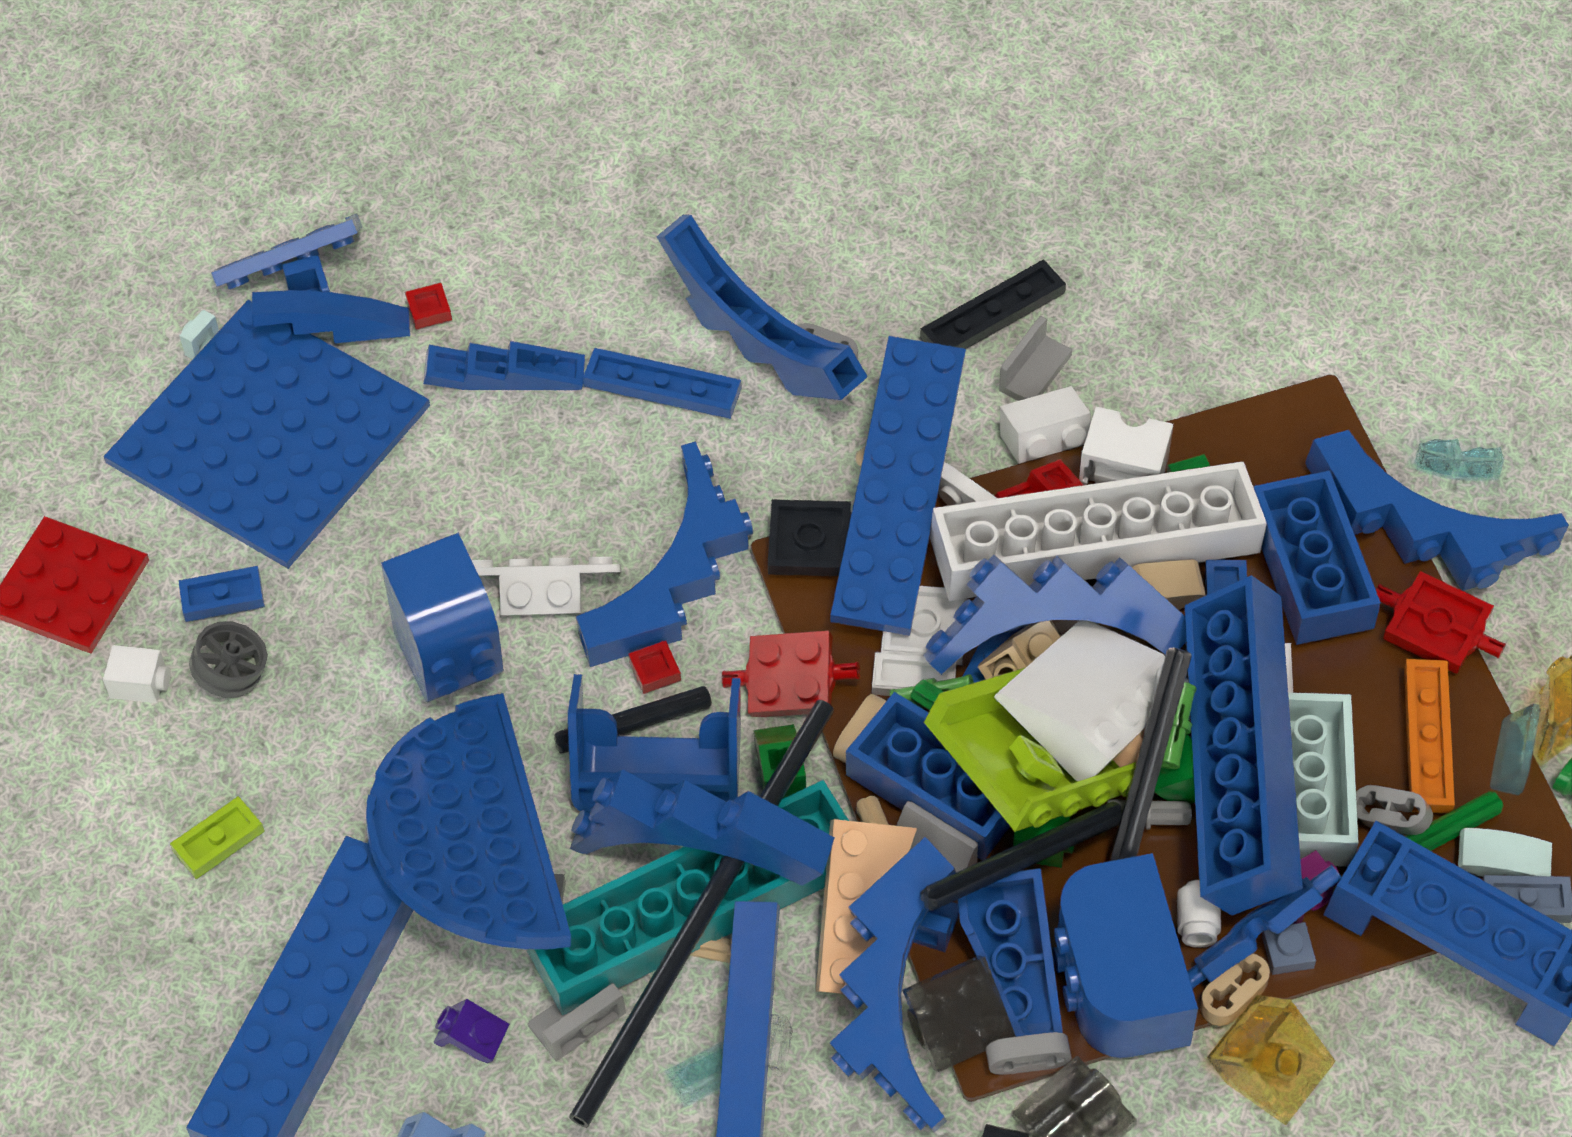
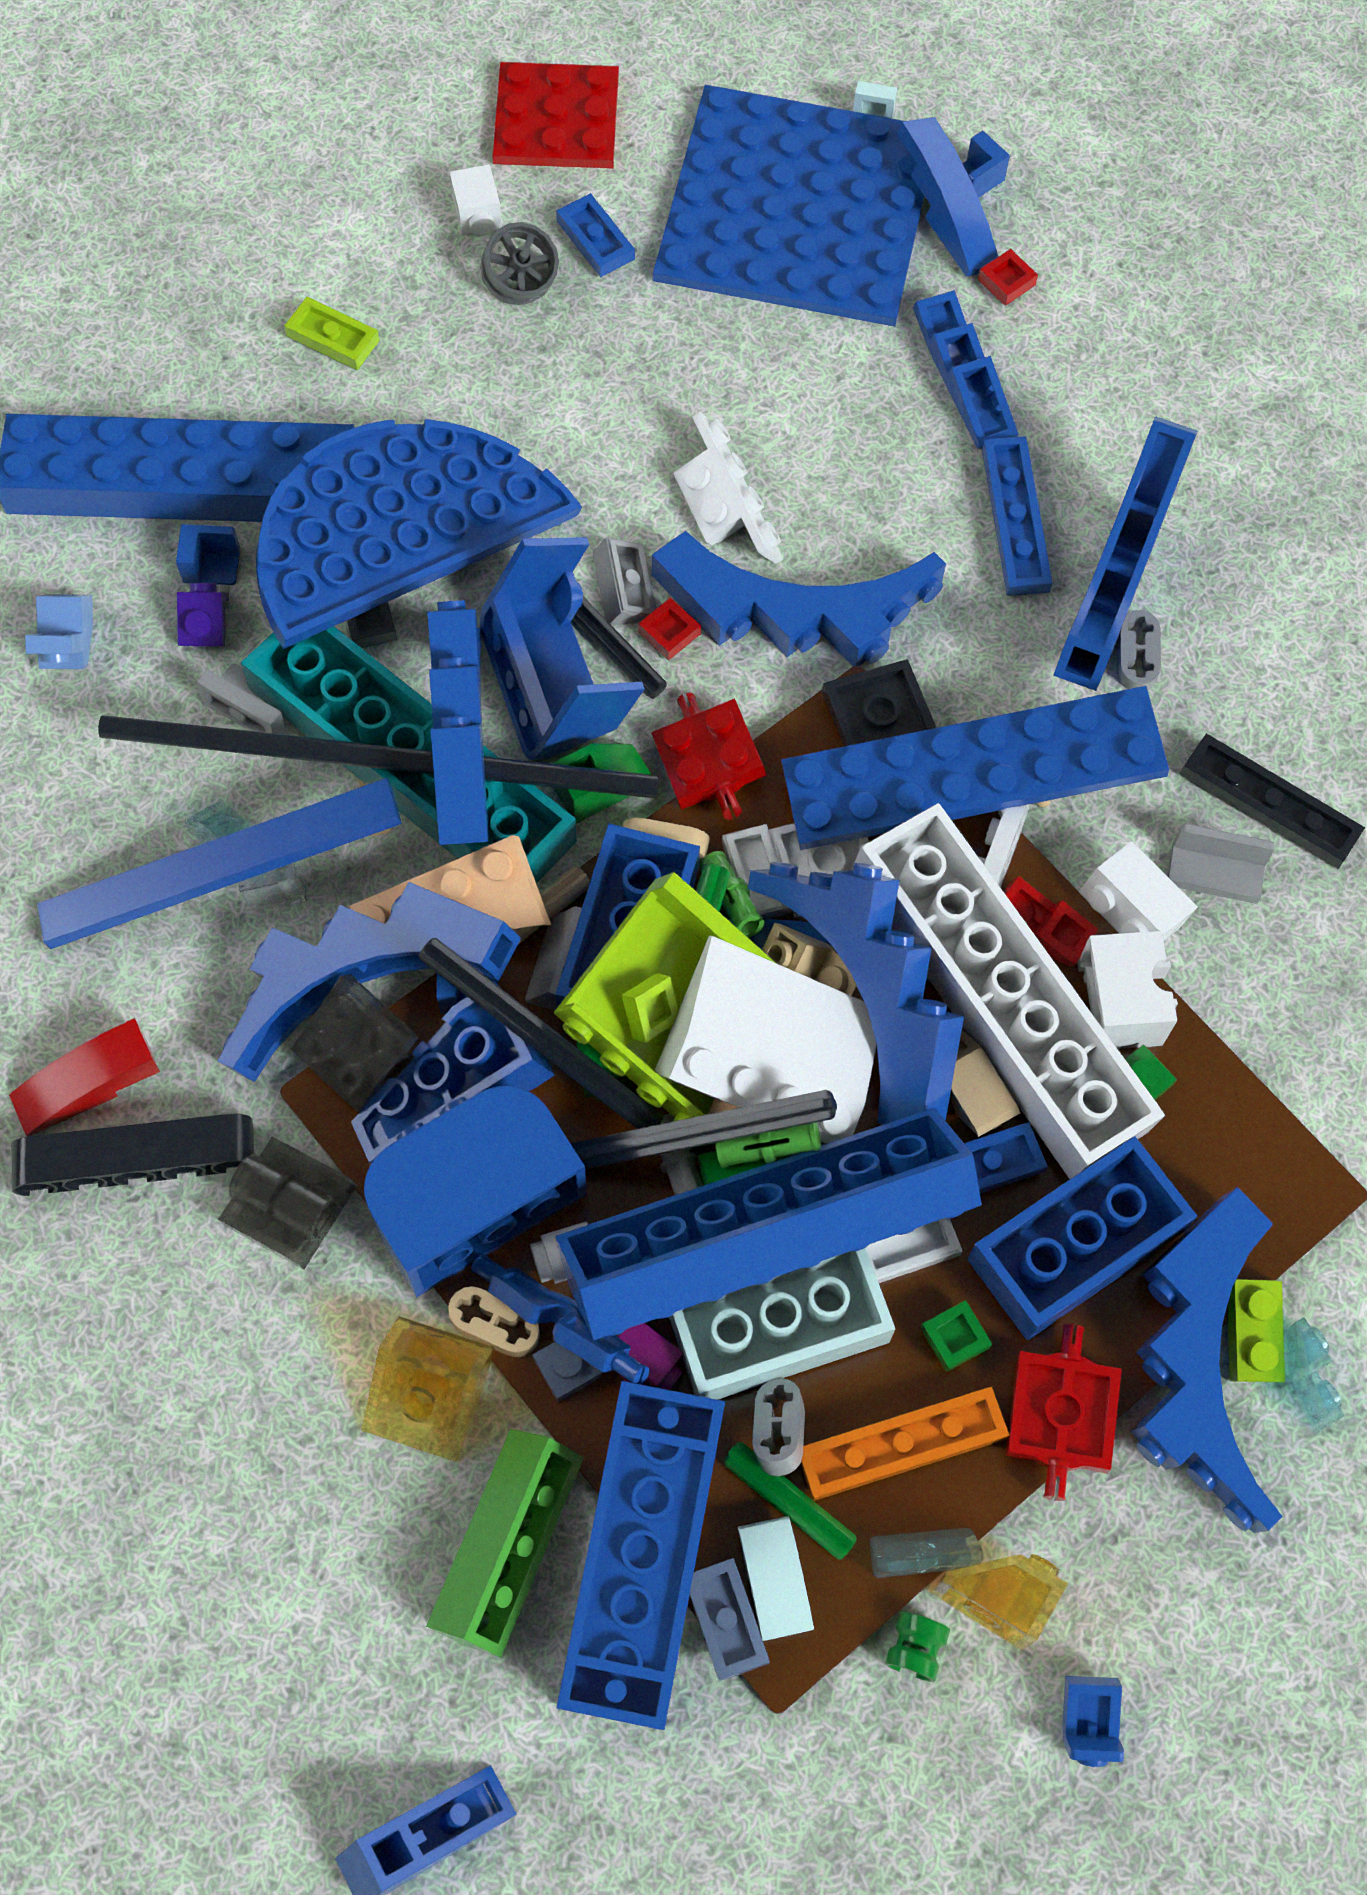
camera: 65 degrees right, 10 degrees up
wing [211,213,362,289] -> none
blue brick [381,532,504,702] -> none
light grey beam [986,1032,1072,1075] -> none
none -> blue panel [176,524,241,585]
none -> bright green brick [426,1429,584,1658]
none -> light grey slope [592,538,656,626]
none -> green plate [920,1300,992,1372]
none -> lime plate [1227,1279,1285,1383]

